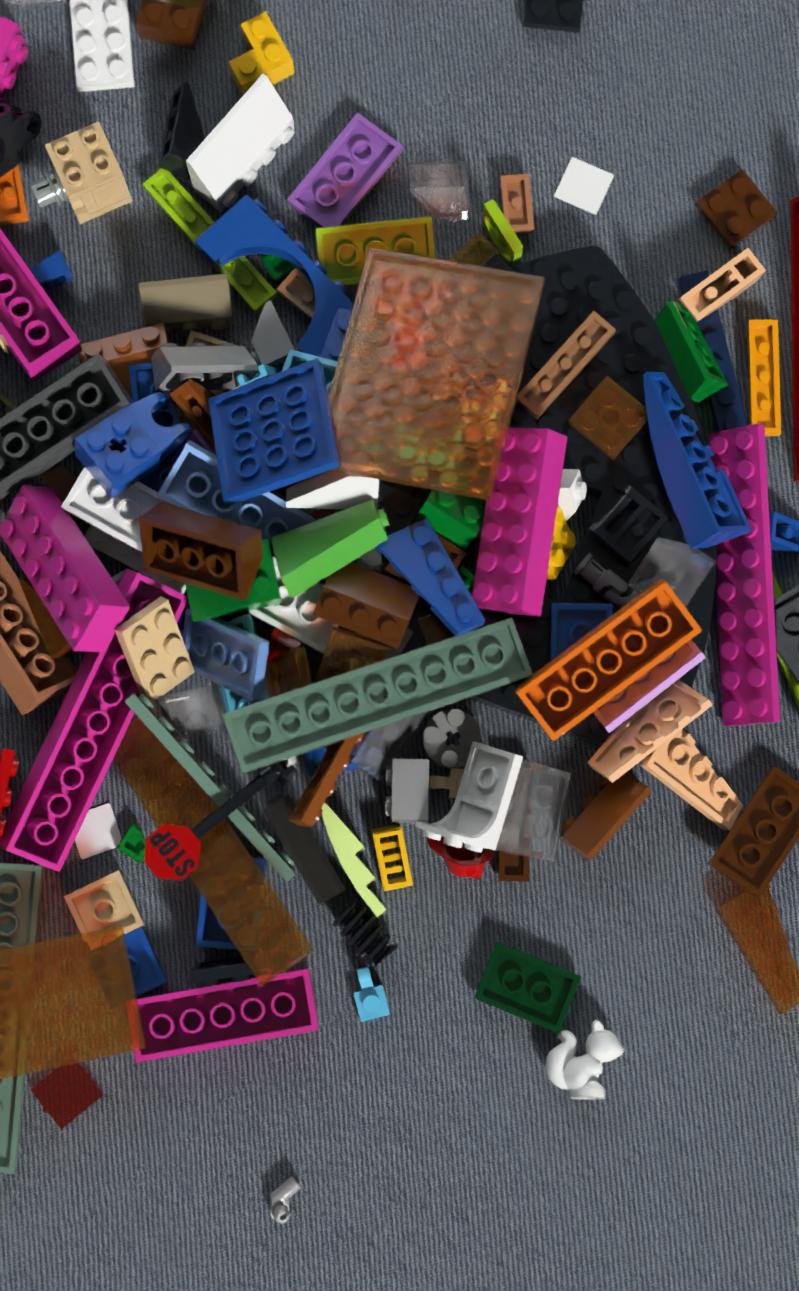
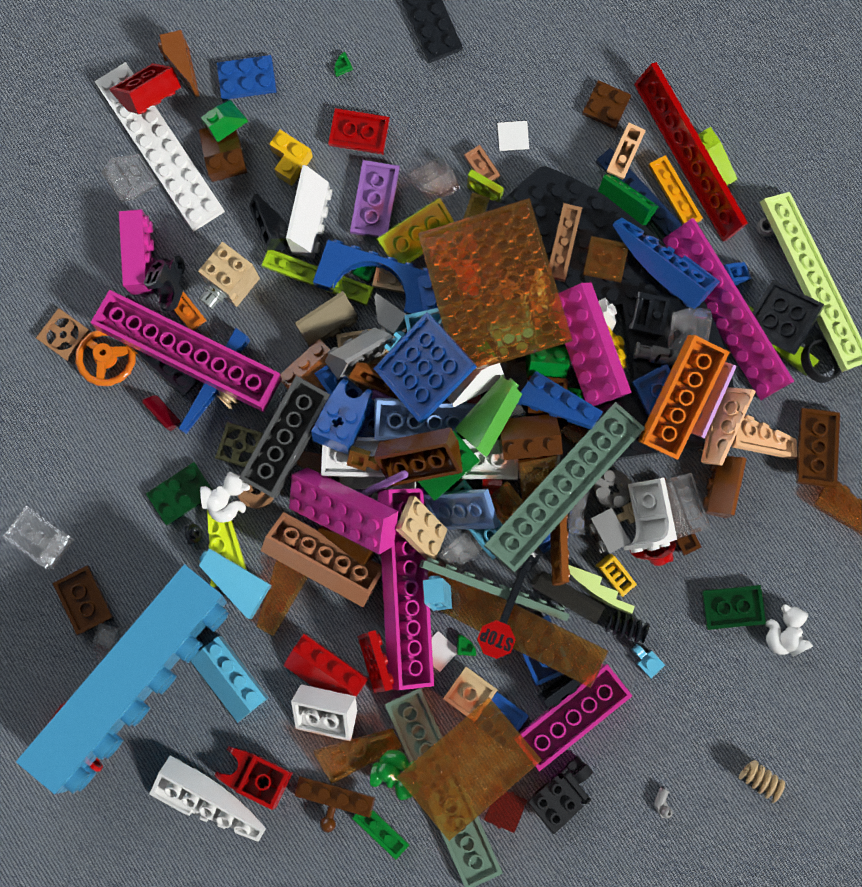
camera: 25 degrees left, 0 degrees up
none -> red plate [328,108,390,155]
none -> pearl gold plate [347,446,380,471]
none -> medium lavender piece [355,470,408,496]
none -> medium azure brick [423,576,452,611]
none -> black plate [527,756,593,834]
none -> tan piece [739,760,785,803]

